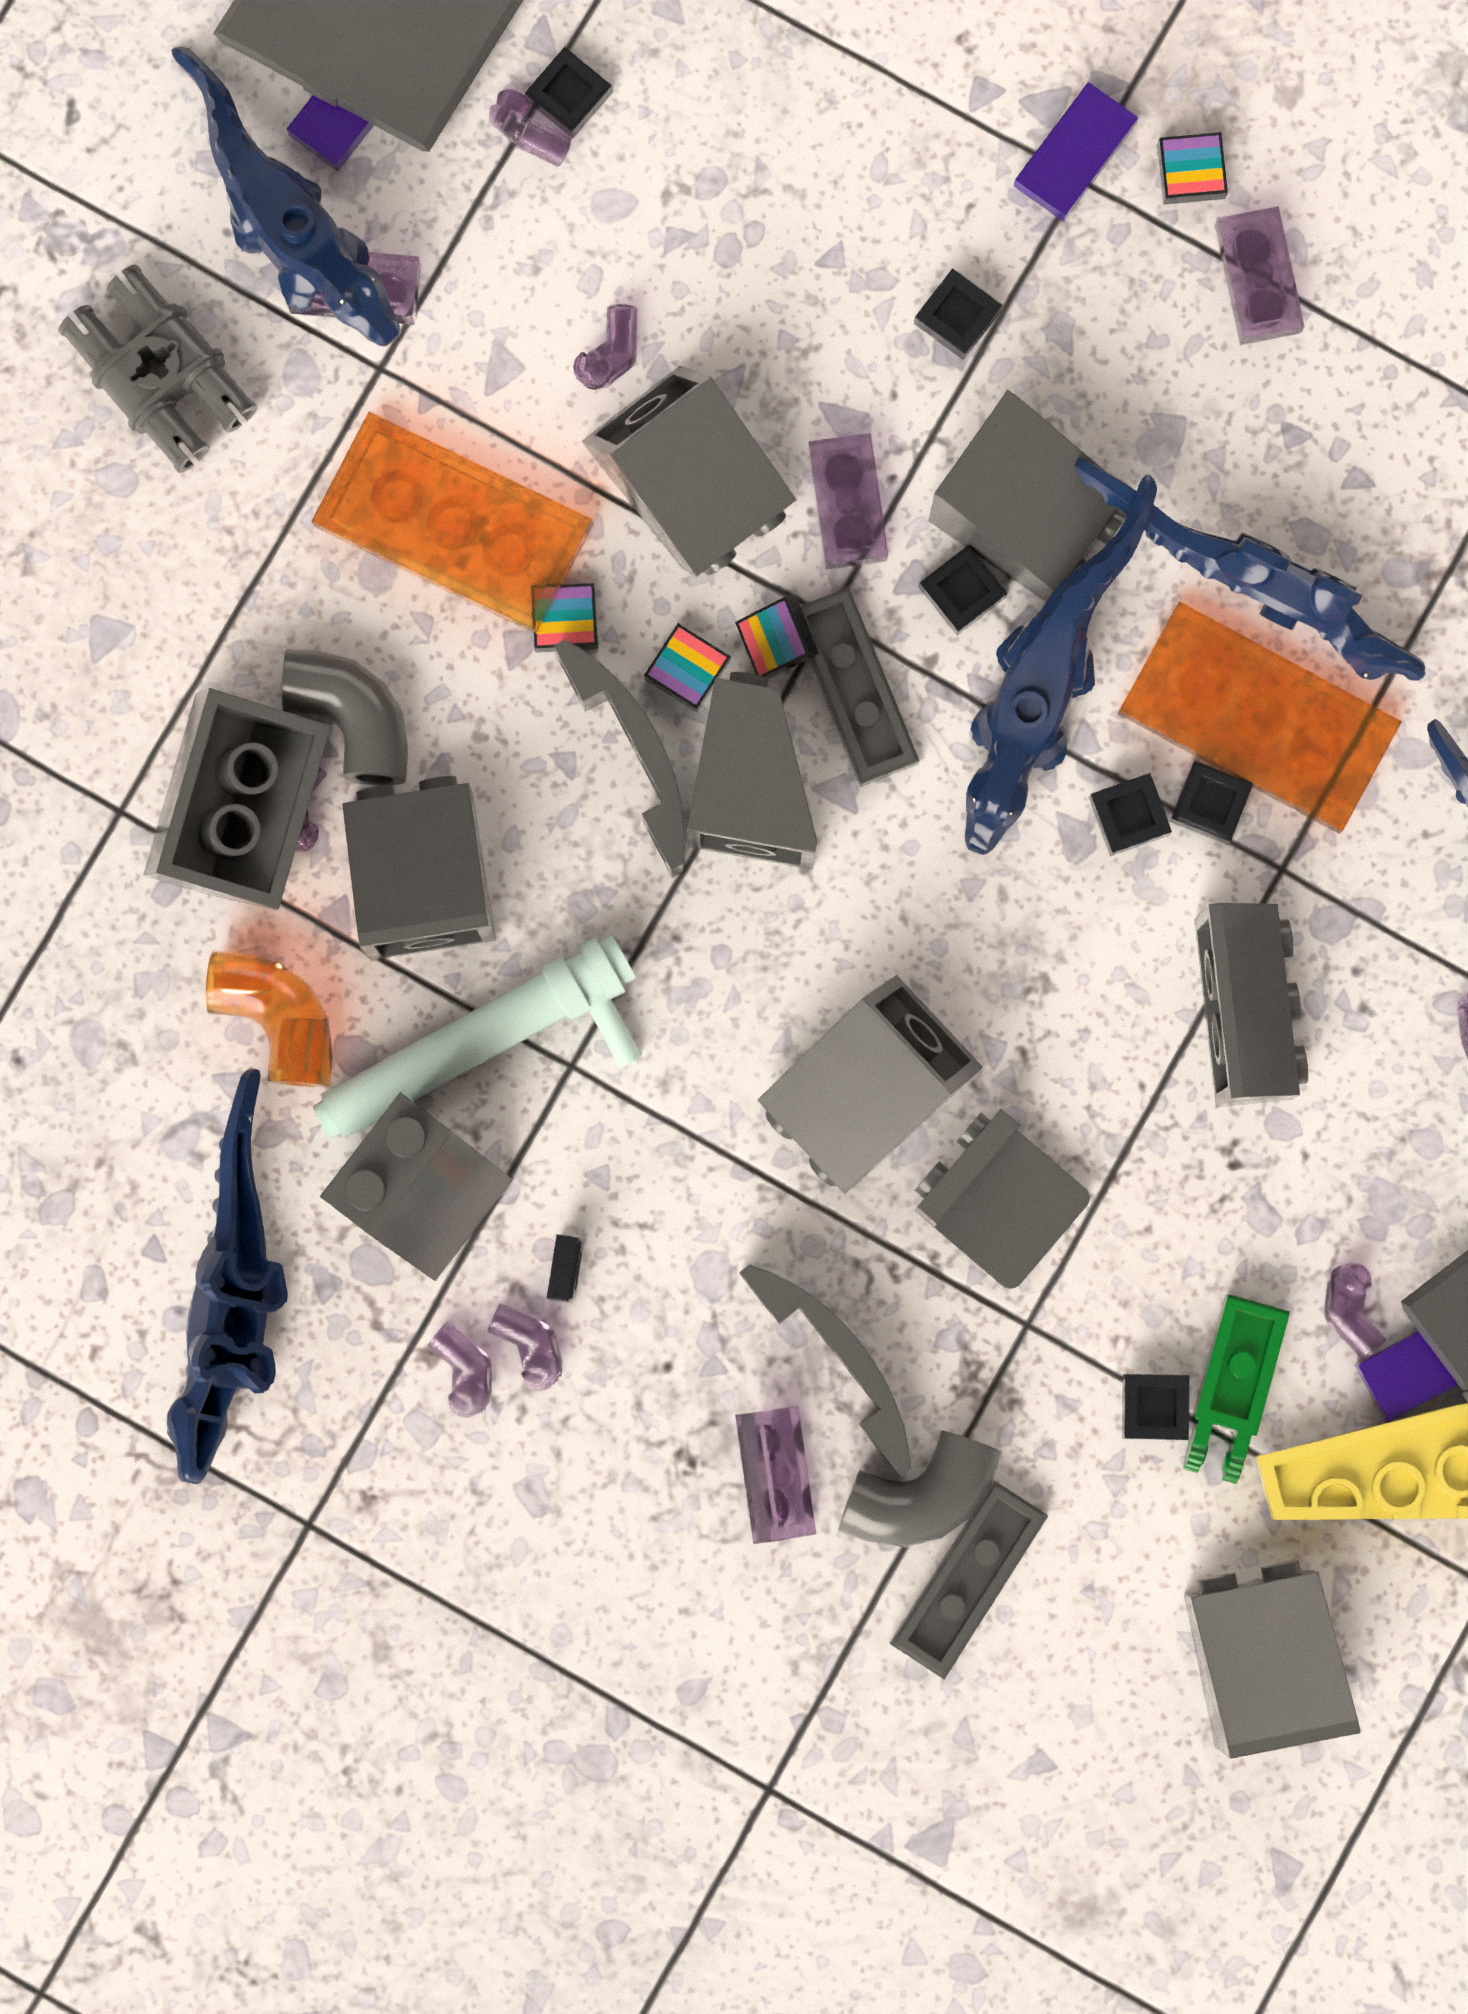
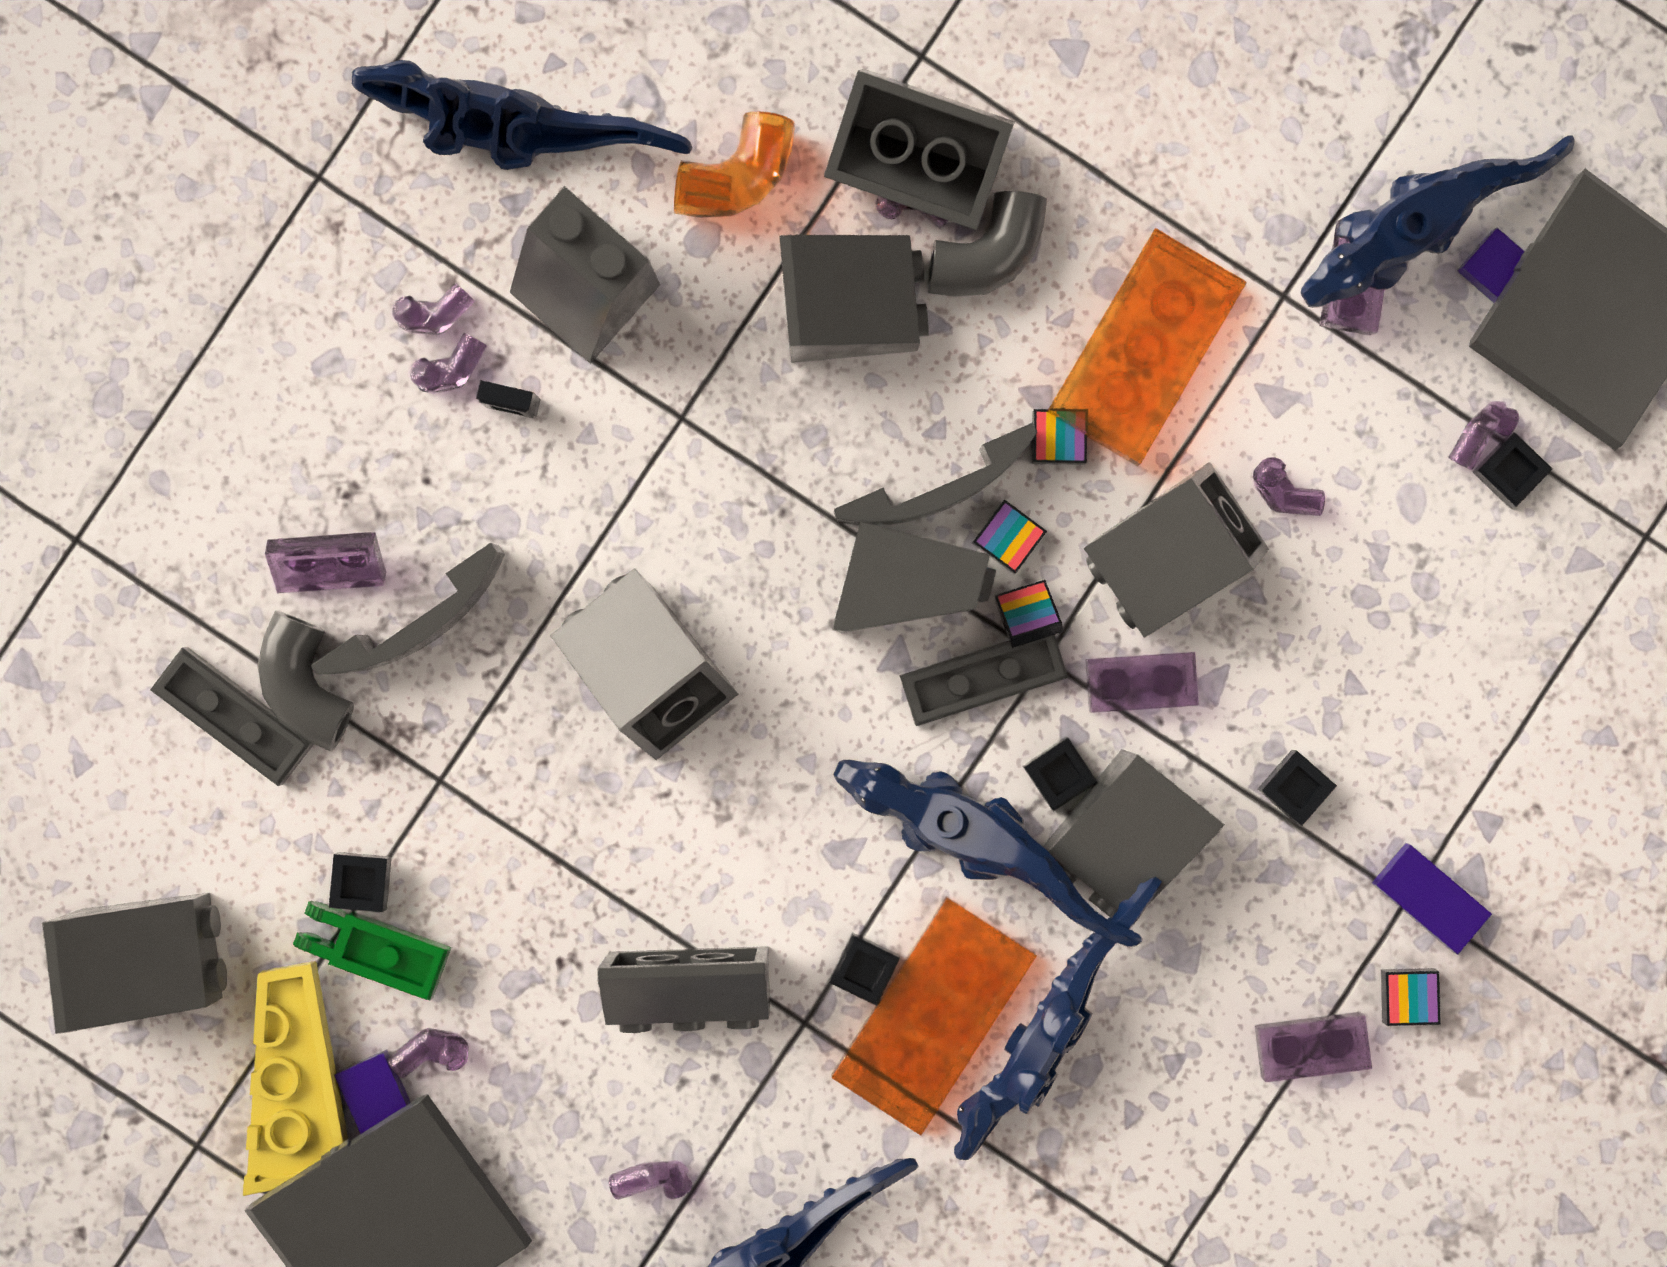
camera: 90 degrees right, 5 degrees up
dark grey pin [58,264,258,473] -> none
light aqua cylinder [313,935,642,1139] -> none
dark grey bracket [914,1109,1090,1289] -> none
black plate [1088,773,1172,857] -> none

